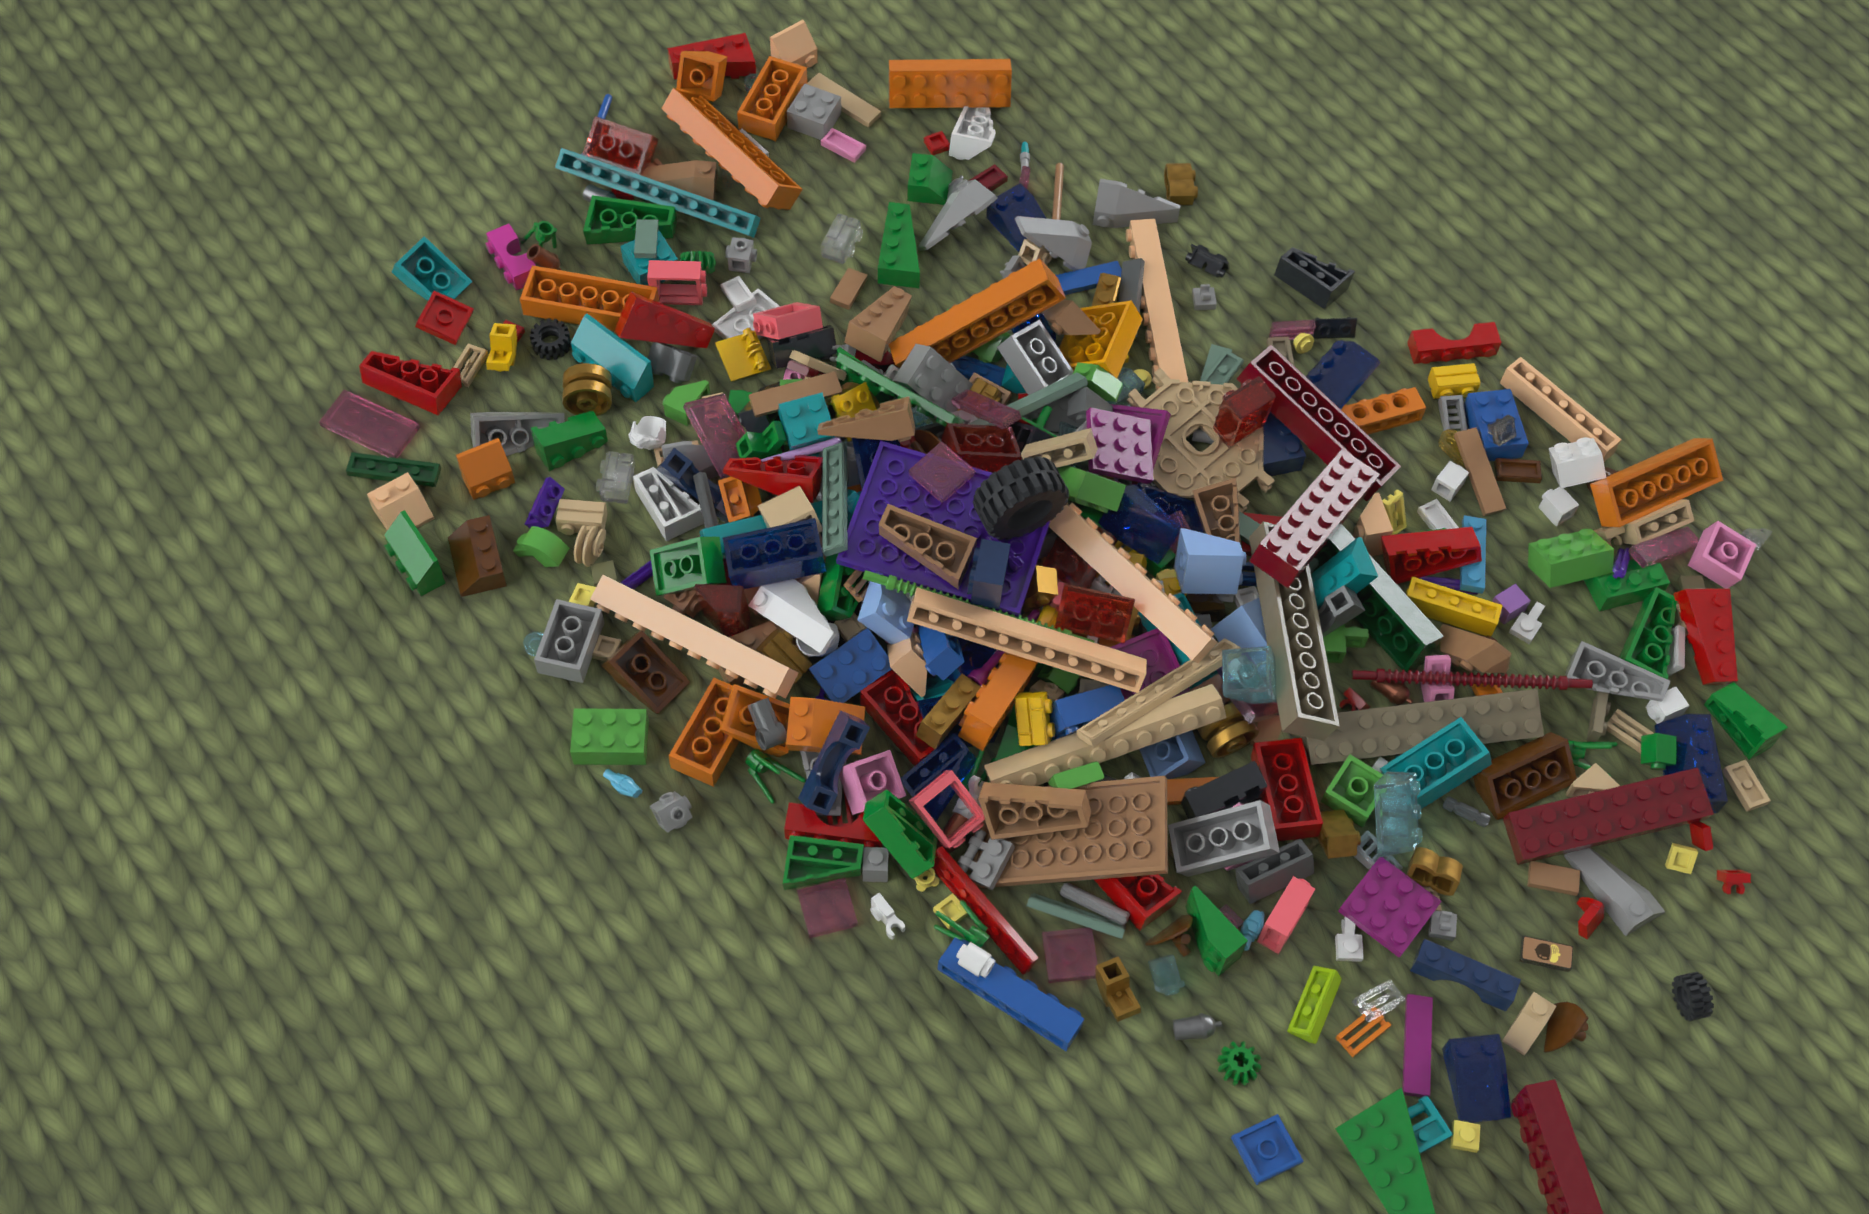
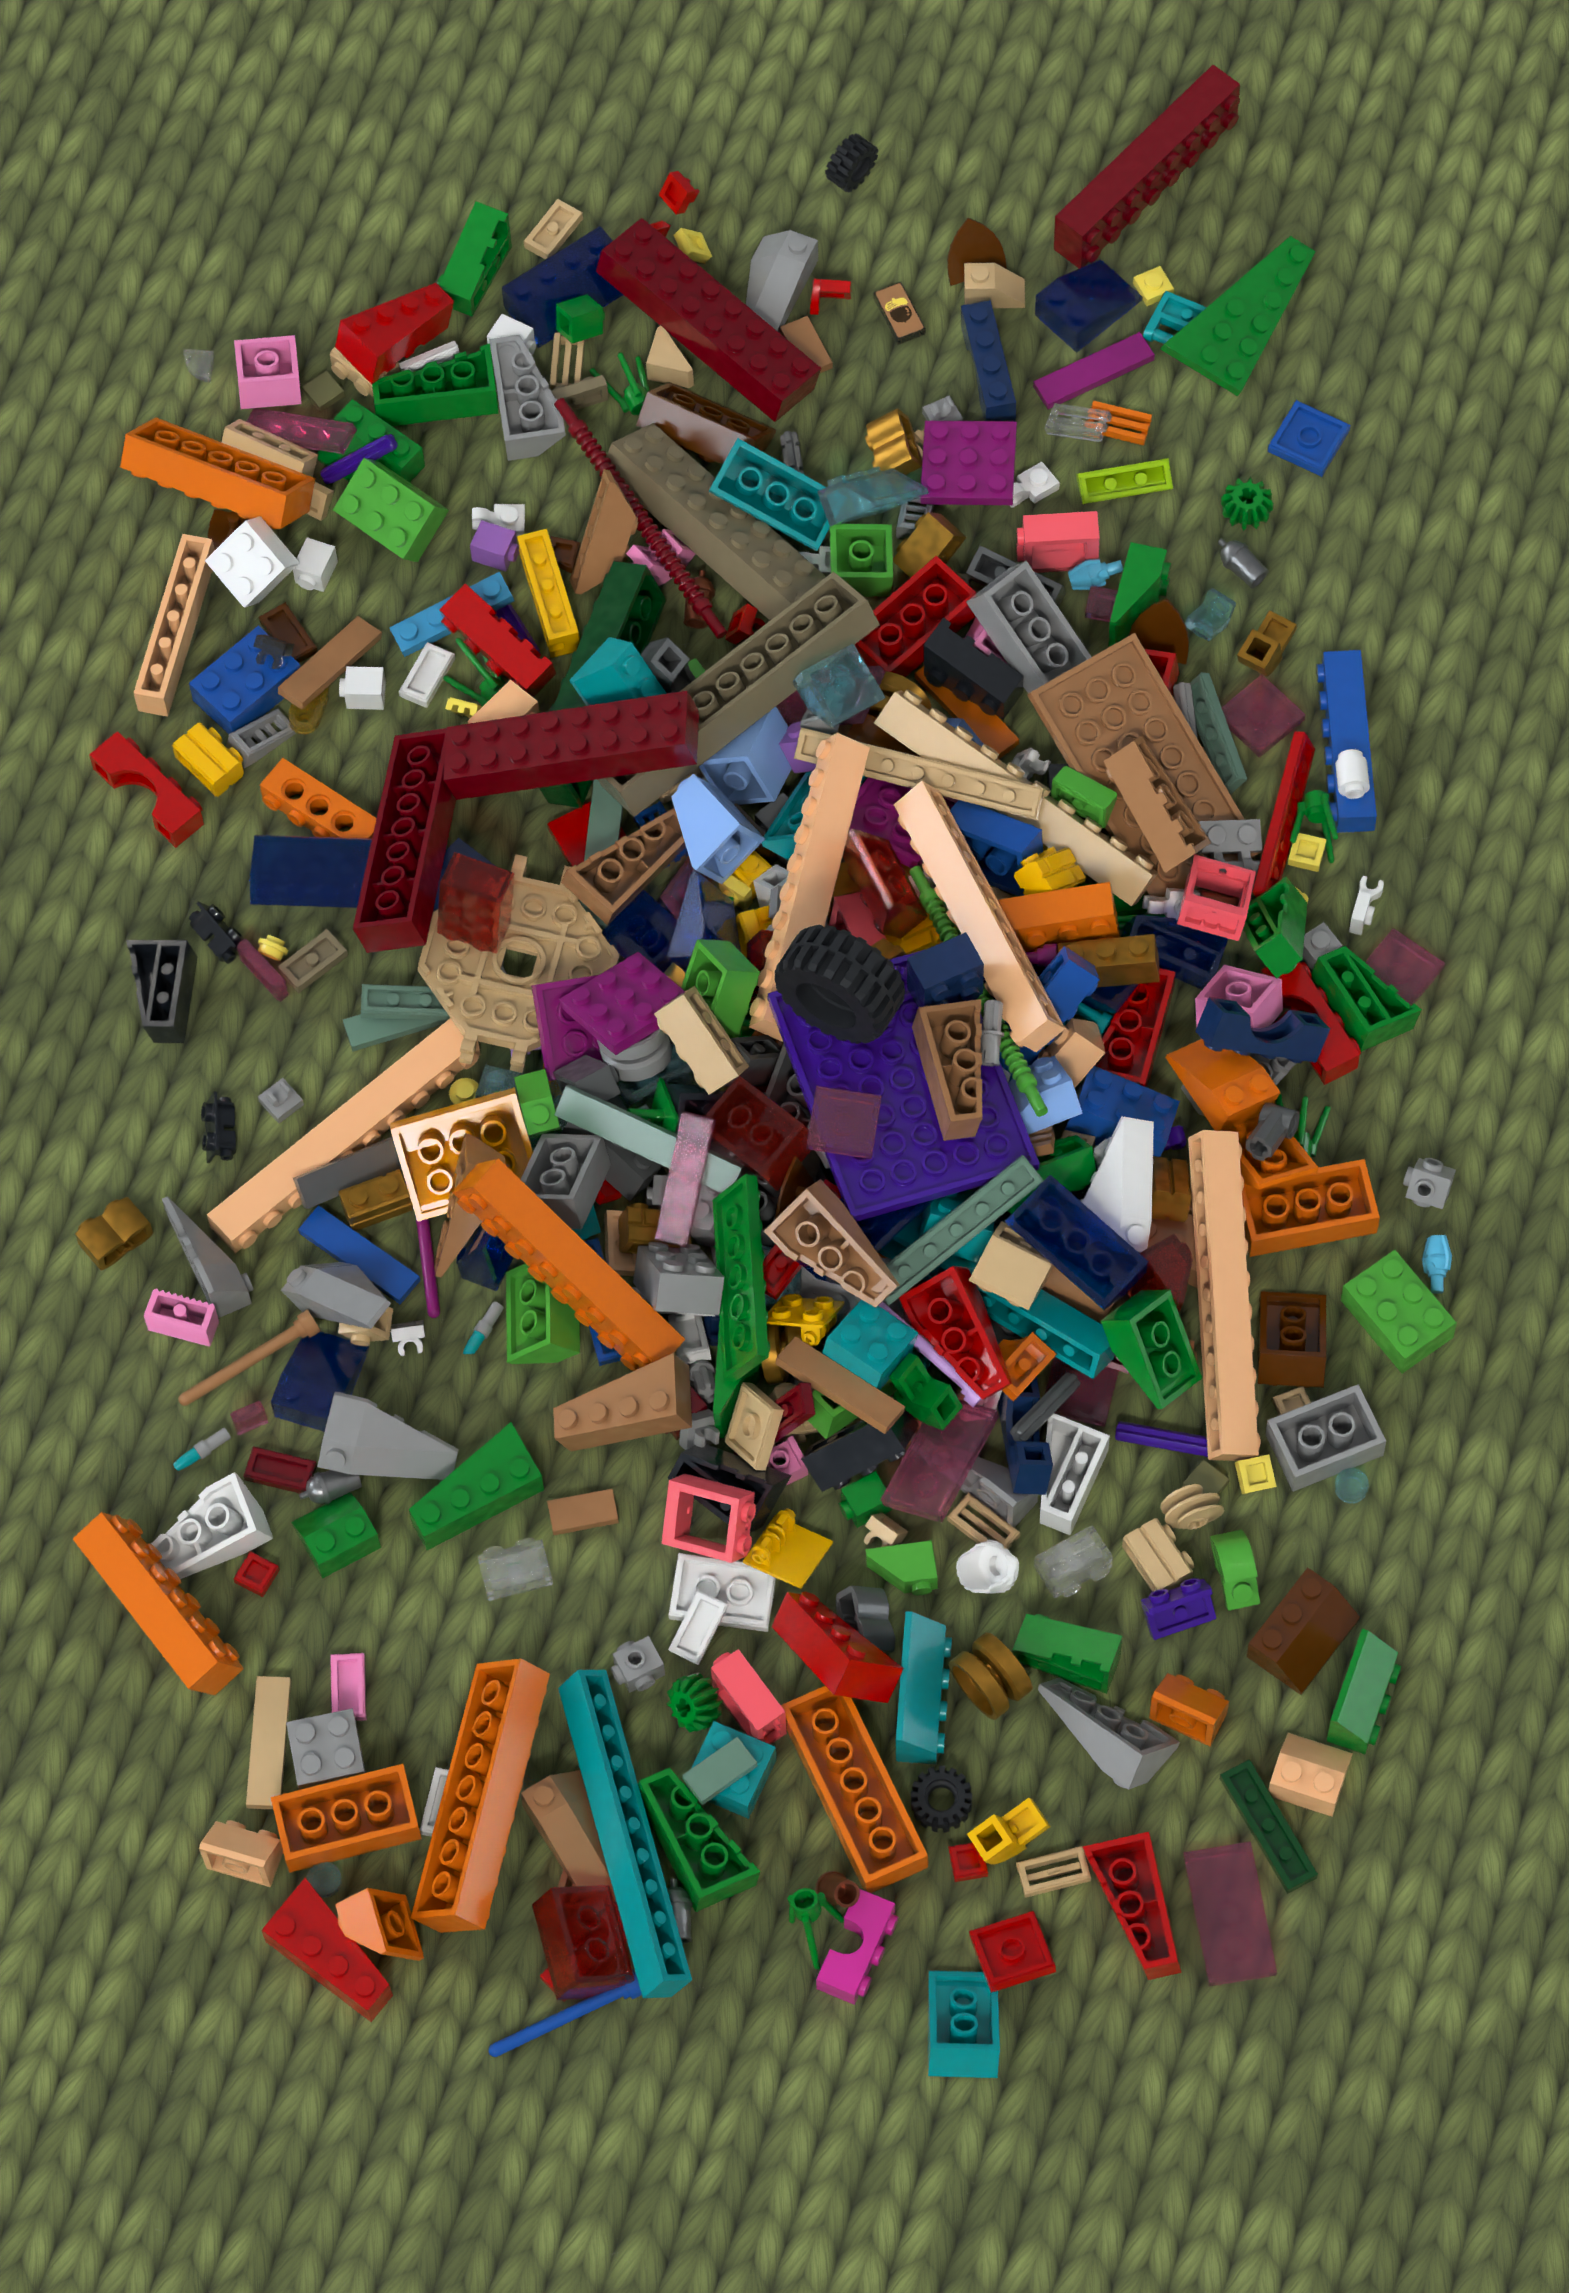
camera: 120 degrees left, 5 degrees up
none -> bright pink brick [144,1288,219,1347]
none -> light grey axle [981,1000,1004,1066]

